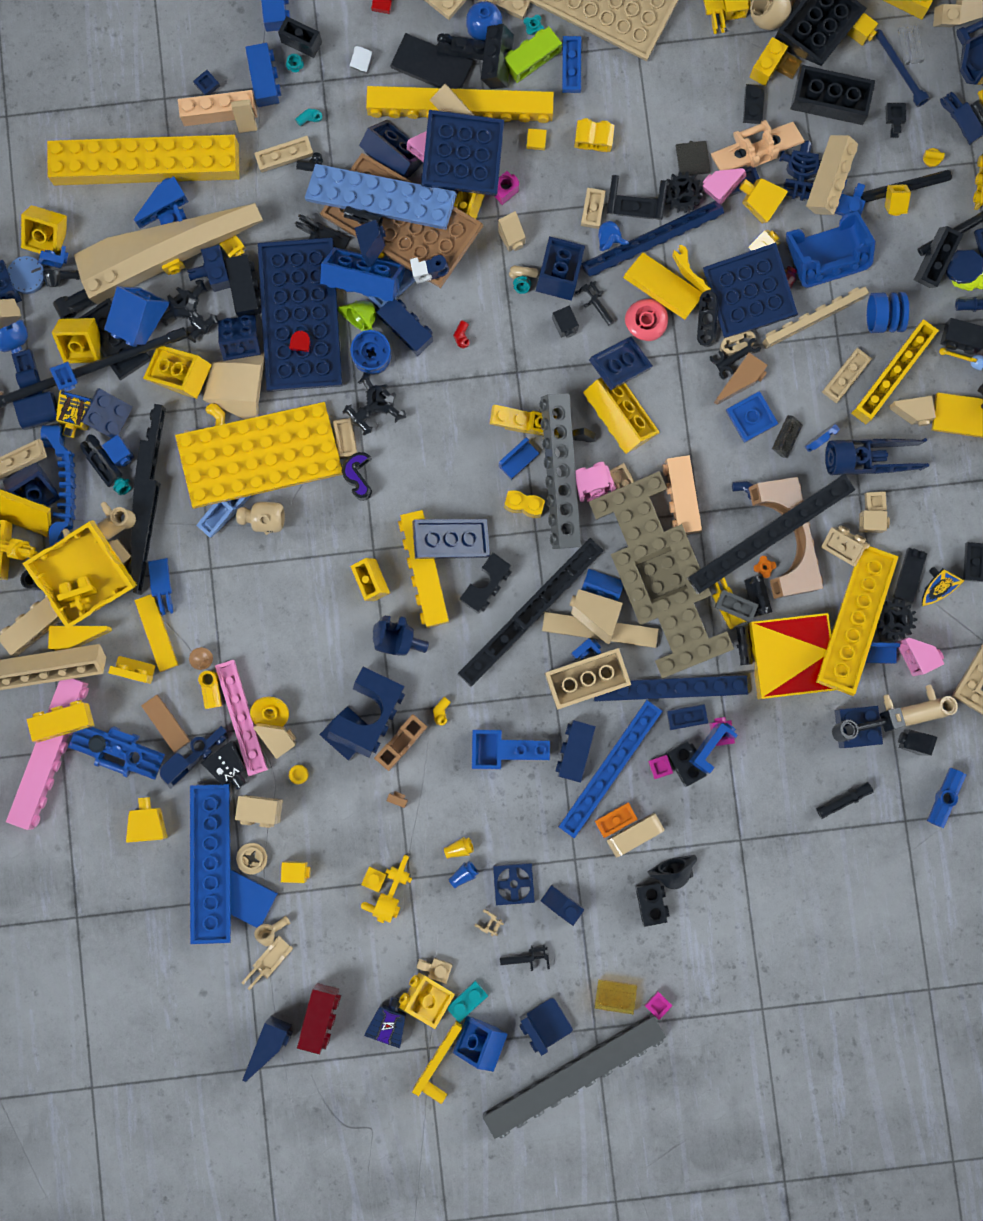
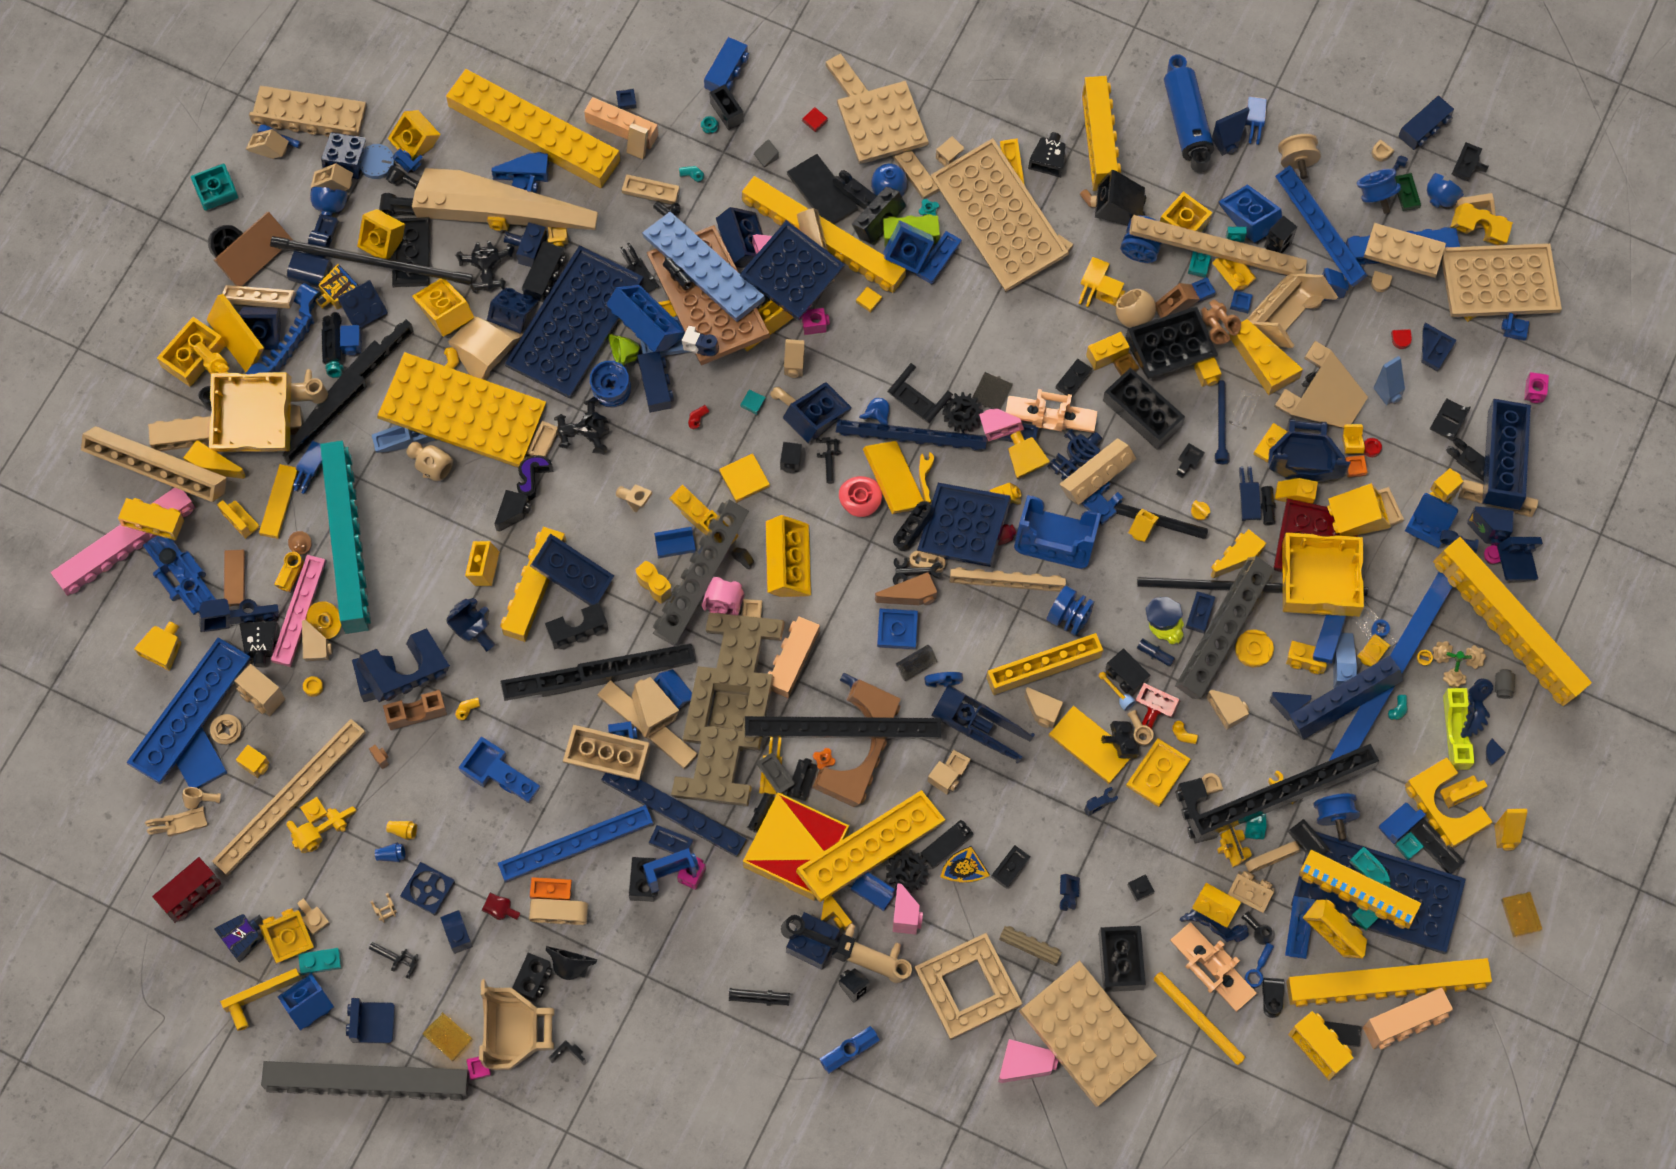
camera: 30 degrees right, 15 degrees down
blue bracket [50,361,78,391] -> none
yellow hips [57,576,97,611] -> none
blue slope [104,286,170,347] -> none
dark blue slope [242,1016,293,1082] -> none
blue brick [245,43,282,107] -> none
red tile [289,331,310,352] -> none
dark blue slope [355,220,386,268] -> none
teal plate [513,276,531,294] -> none
dark blue brick [555,720,596,783] -> none
yellow brick [574,118,614,152] -> none
tan plate [581,188,606,229] -> none
dark blue plate [589,336,653,390] -> none
dark pink plate [648,755,673,779] -> none
tan bracket [821,525,870,566] -> none
tan tile [822,347,872,404] -> none
black brick [914,226,964,288] -> none
none -> tan plate [212,719,366,876]
none -> teal brick [320,440,371,634]
none -> tan piece [479,979,554,1070]
none -> dark red piece [481,892,520,920]
none -> black slope [494,490,531,532]
none -> black bracket [548,1040,587,1065]
none -> tan bracket [616,484,652,512]
none -> yellow tile [719,453,770,503]
none -> teal tile [740,389,766,415]
none -> yellow slope [821,896,852,932]
none -> blue brick [883,220,934,274]
none -> yellow plate [1253,423,1288,463]

